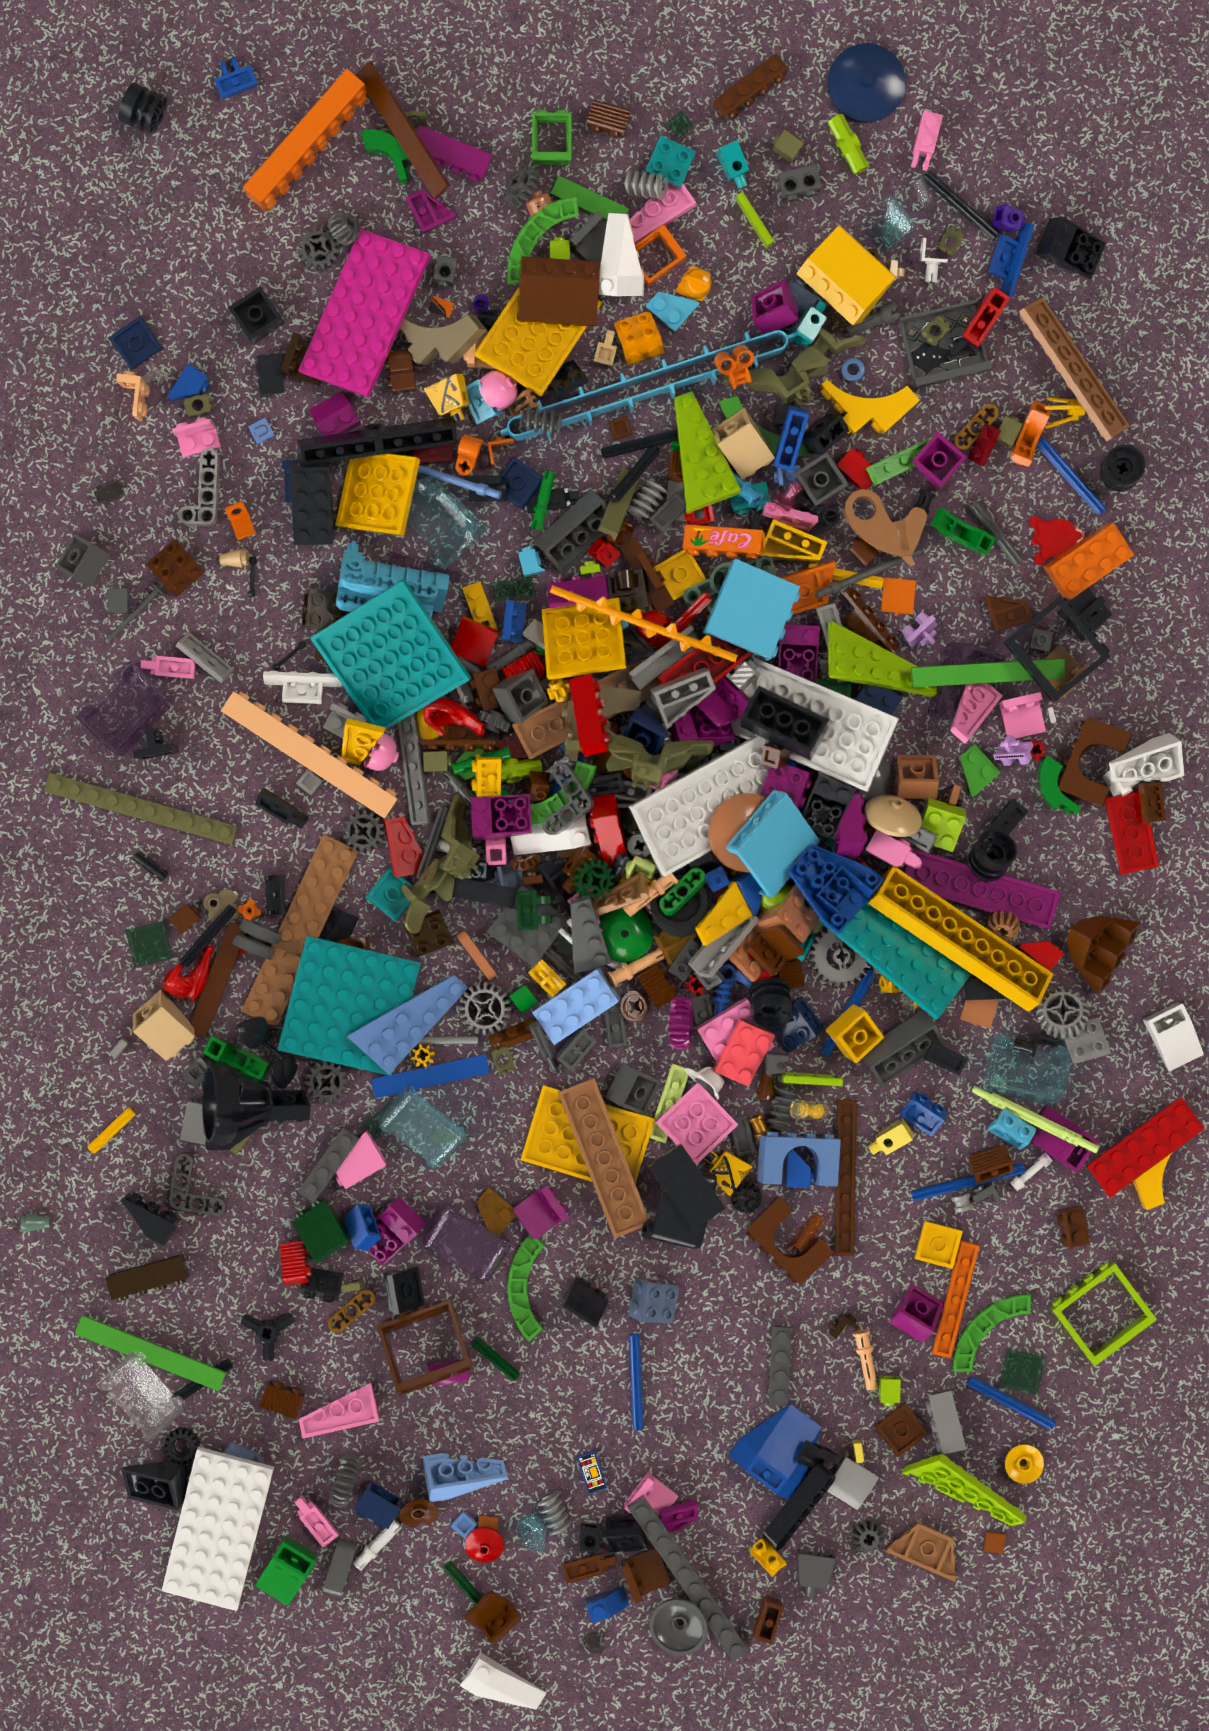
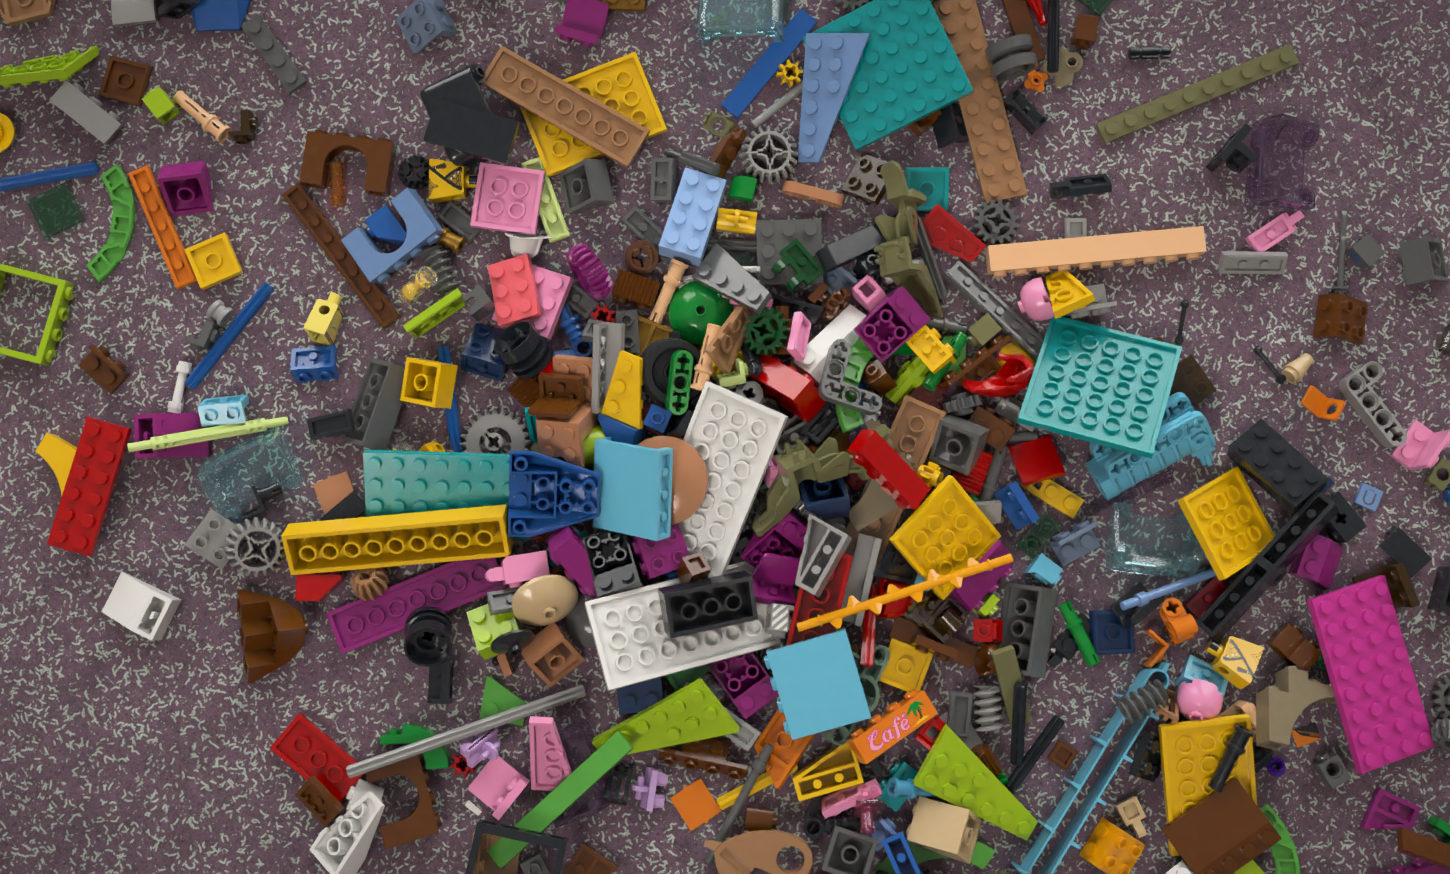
camera: 140 degrees right, 5 degrees down
white bracket [263,670,343,704] -> none
reddish brown cone [756,1072,775,1101] -> none
light yellow tile [852,1439,864,1463] -> none
reddish brown brick [968,1144,1014,1184] -> none
none -> light grey axle [346,685,586,778]
none -> black dish [490,629,535,656]
none -> black tile [604,762,634,806]
none -> bright pink tile [787,311,811,361]
none -> sand blue bracket [1048,520,1101,567]
none -> black pin [1208,724,1254,792]
none -> black brick [1325,491,1367,543]

